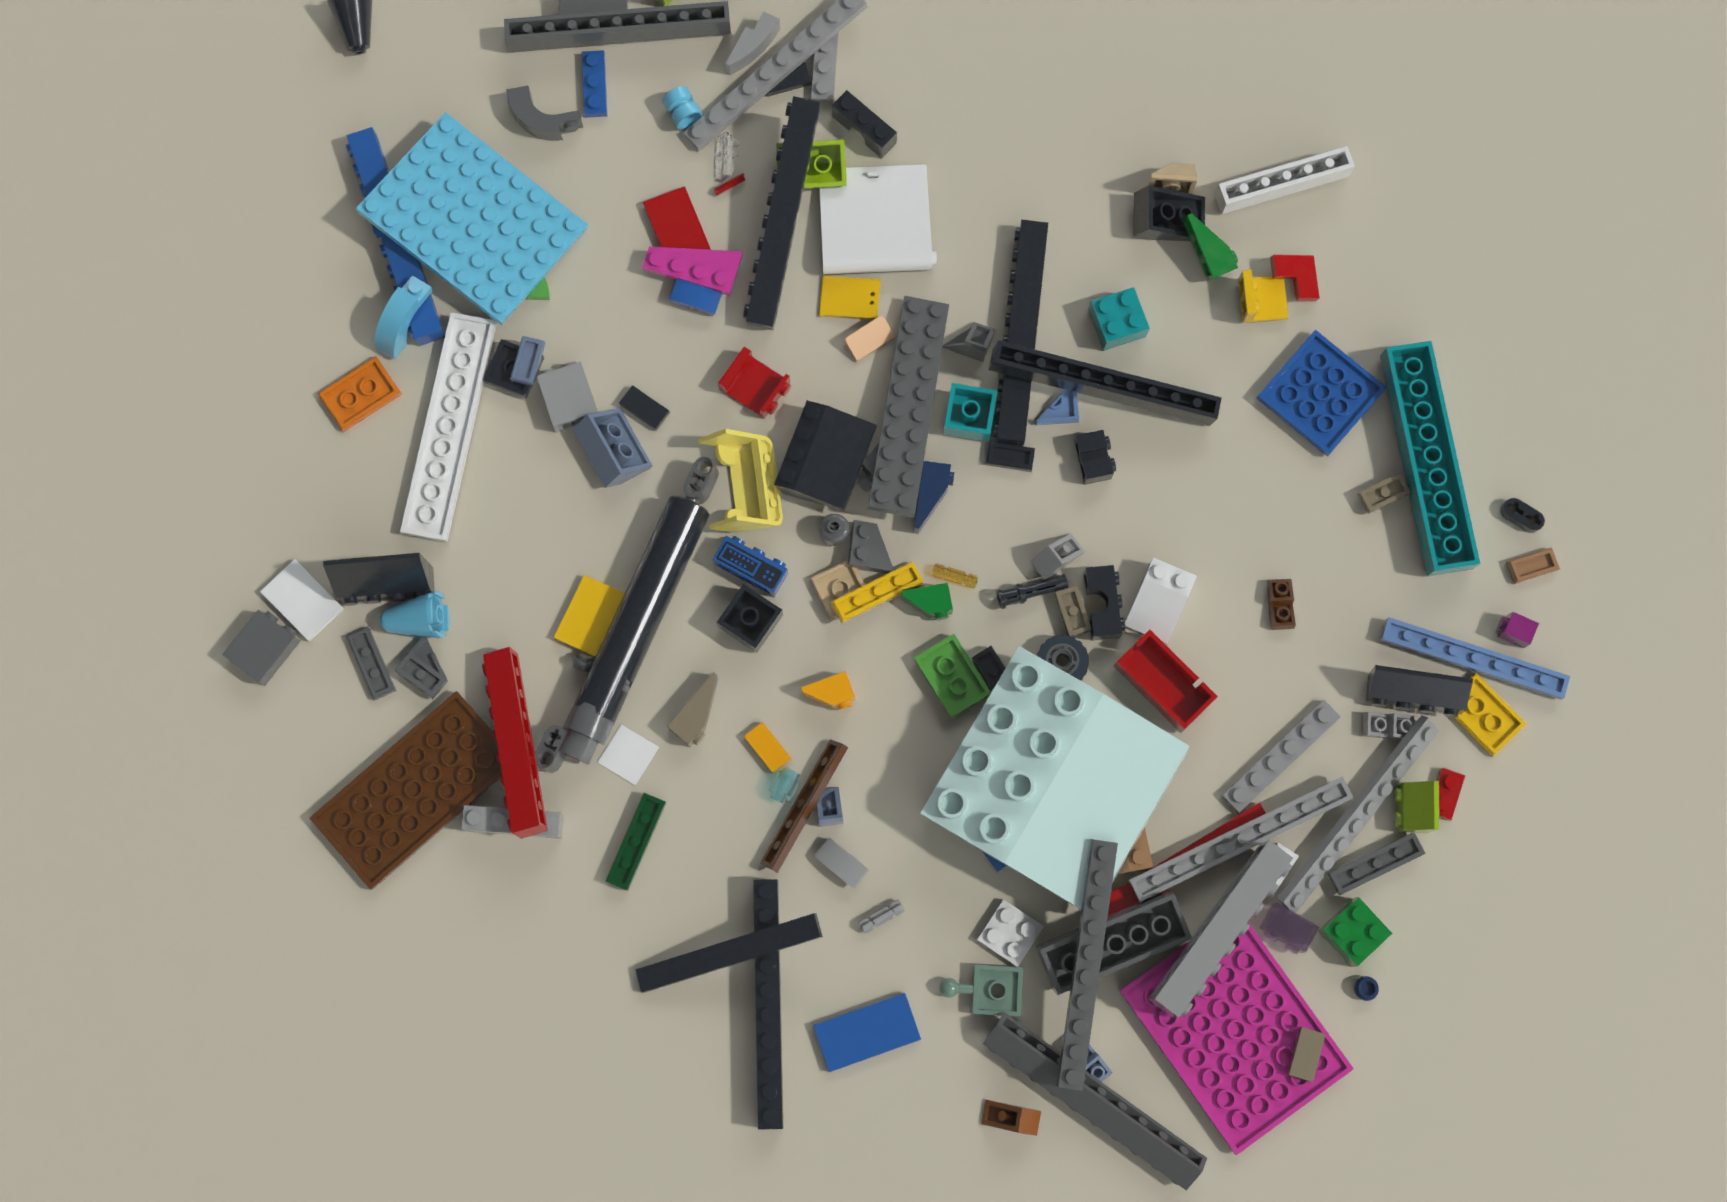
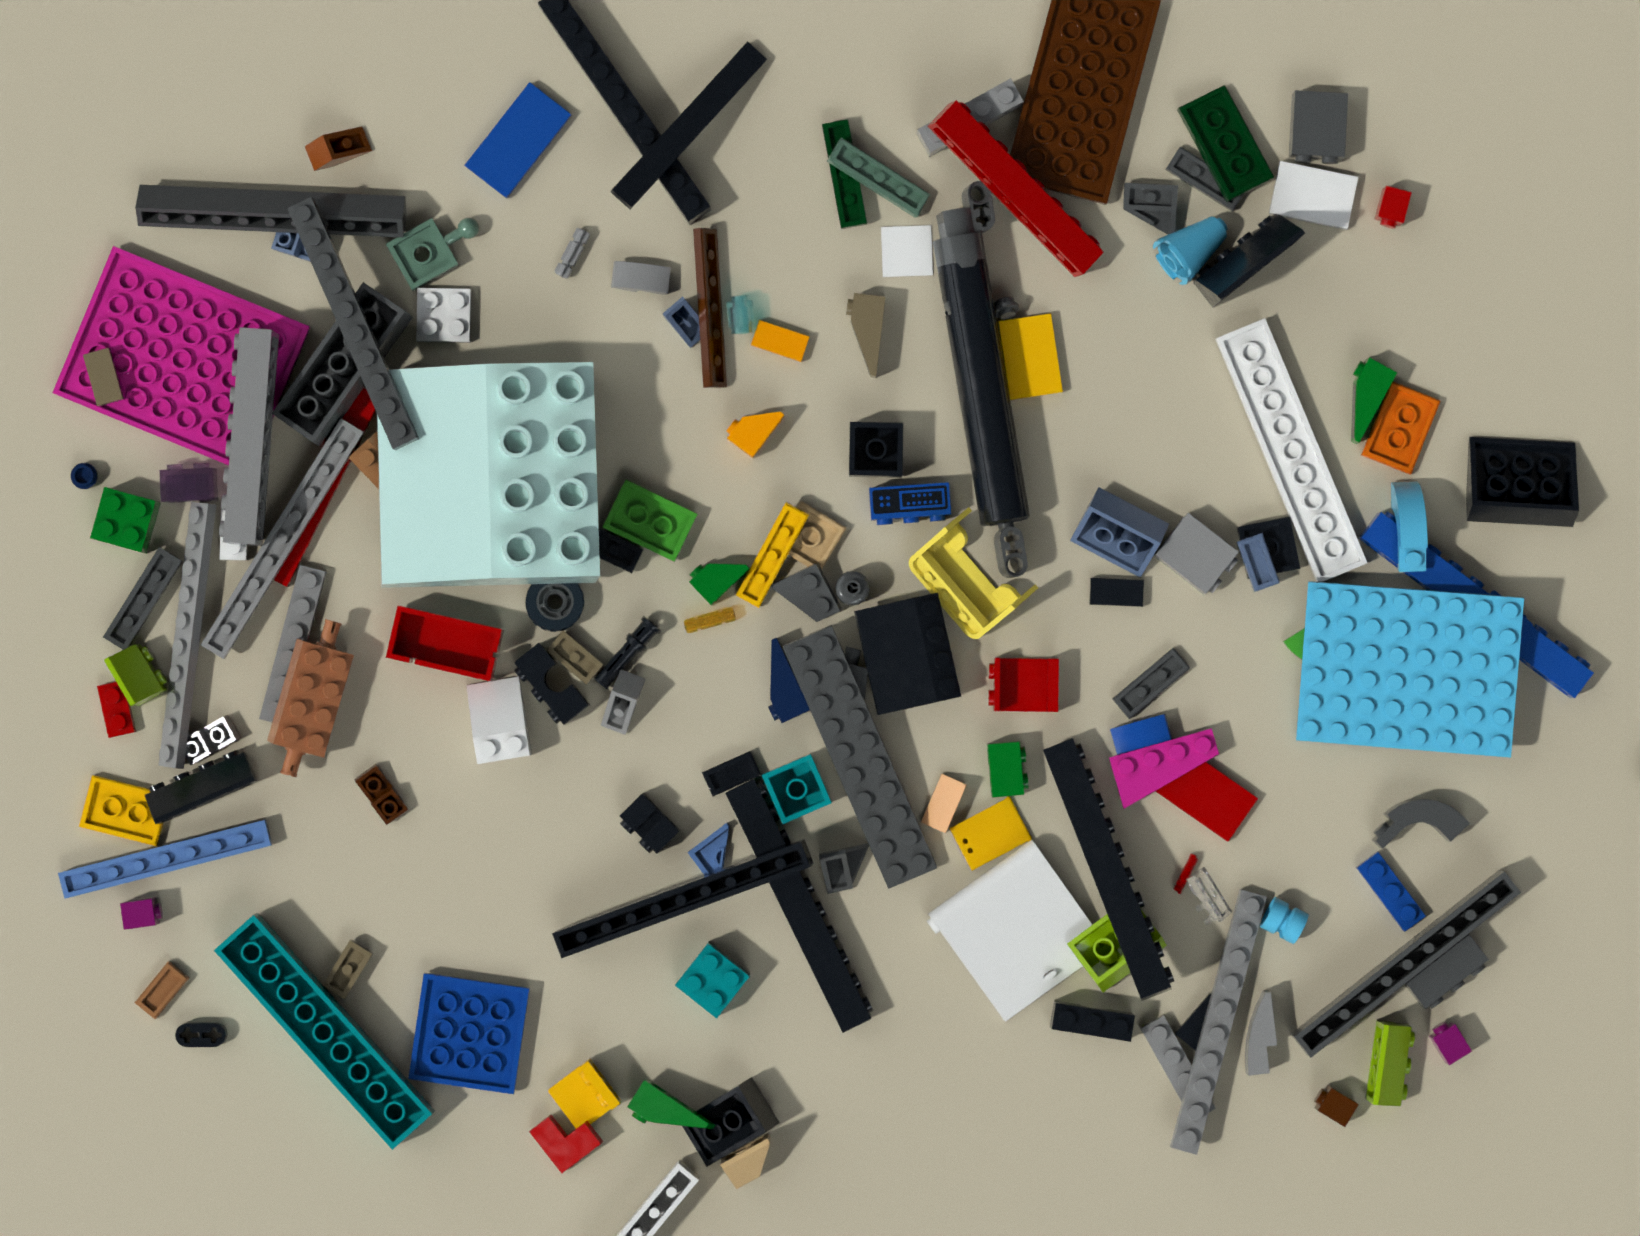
camera: 145 degrees right, 10 degrees up
none -> nougat brick [267,619,354,777]
none -> sand green tile [827,138,930,218]
none -> green brick [987,741,1029,798]
none -> dark grey tile [1112,648,1190,719]
none -> dark green tile [1177,85,1275,202]
none -> green slope [1351,357,1397,444]
none -> red brick [1374,186,1412,229]
none -> black slope [1466,437,1579,527]

